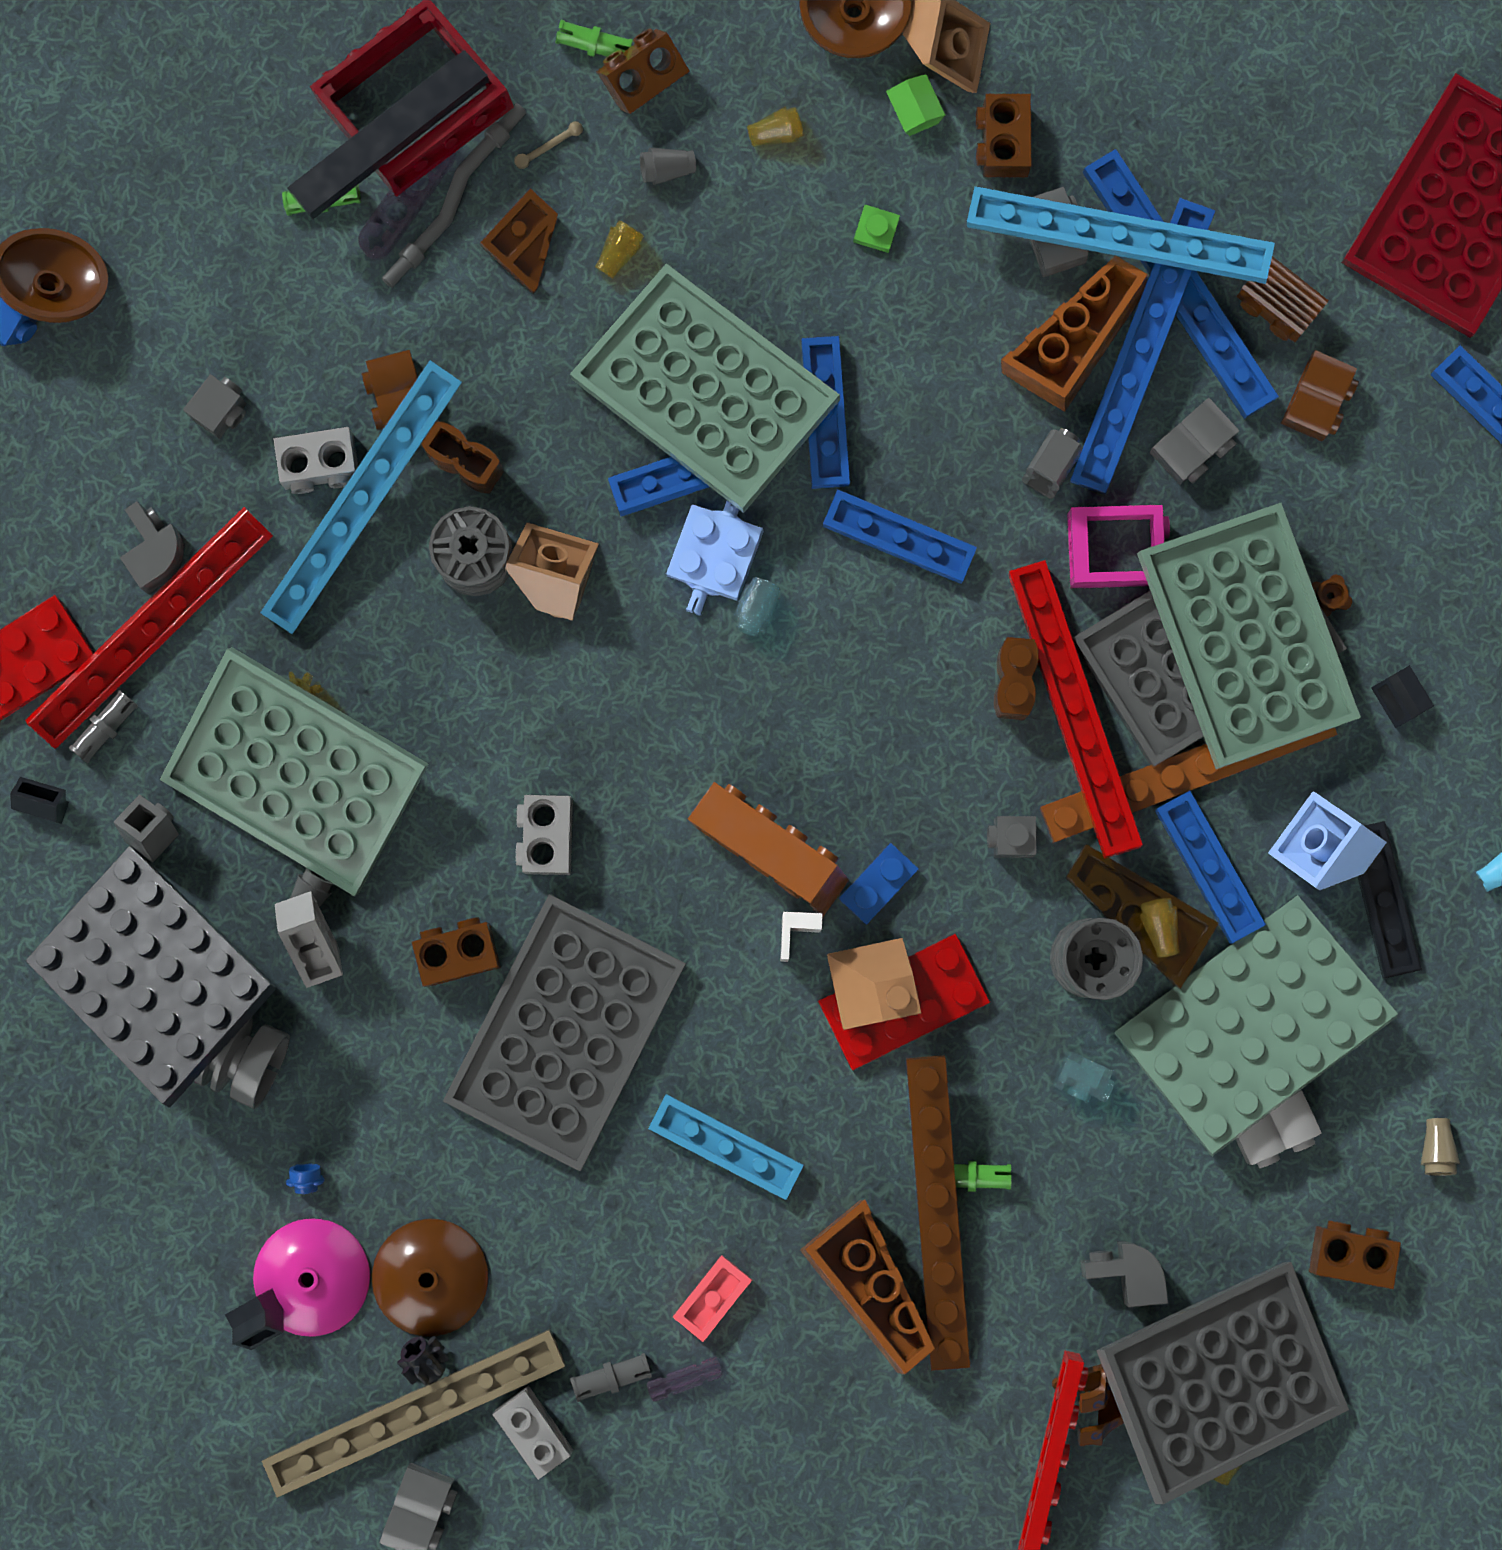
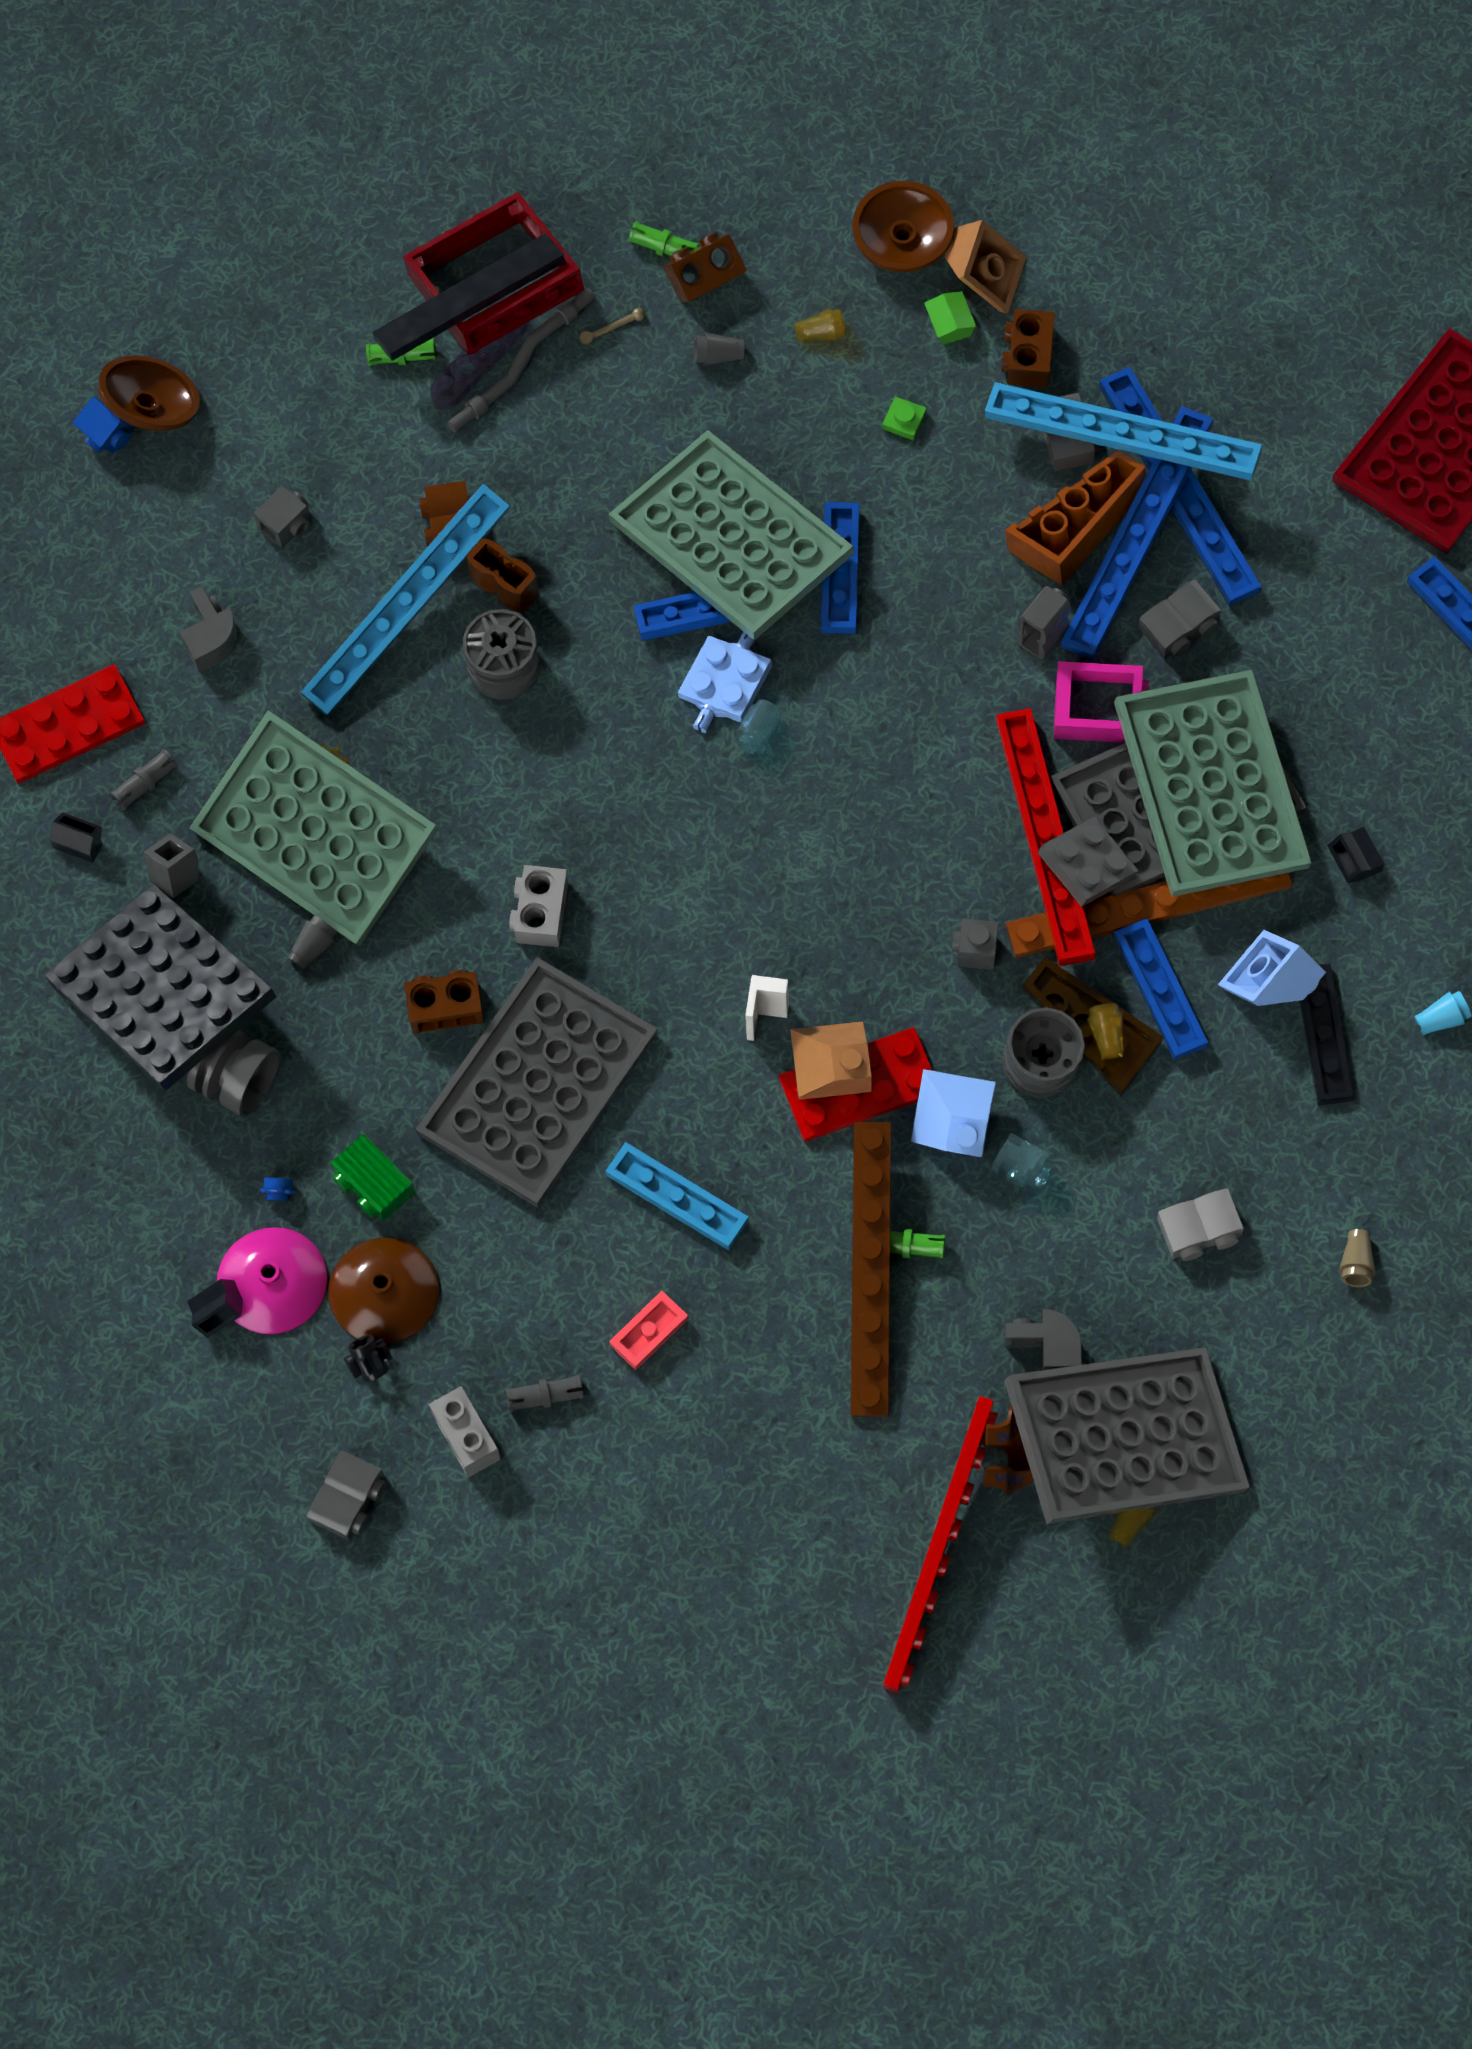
camera: 10 degrees right, 15 degrees down
red plate [25,507,273,749] -> none
dark tan plate [262,1329,566,1497] -> none
light grey brick [273,427,358,494] -> none
light grey brick [275,891,343,988] -> none
reddish brown wing [480,188,558,294] -> none
medium nougat slope [505,523,599,621] -> none
clear yellow cone [595,220,644,279] -> none
clear purple axle [647,1357,723,1402] -> none
dark orange wedge [688,782,849,917] -> none
dark orange wedge [800,1199,935,1374] -> none
blue plate [822,489,977,584] -> none
blue plate [839,843,918,925] -> none
reddish brown brick [994,637,1038,720] -> none
sand green plate [1115,895,1398,1157] -> none
reddish brown brick [1237,256,1329,343] -> none
reddish brown brick [1281,350,1359,441] -> none
reddish brown brick [1309,1220,1401,1289] -> none
reddish brown plate [1312,574,1352,617] -> none
none -> green brick [331,1134,416,1222]
none -> light blue slope [911,1069,996,1157]
none -> dark grey plate [1037,816,1138,907]

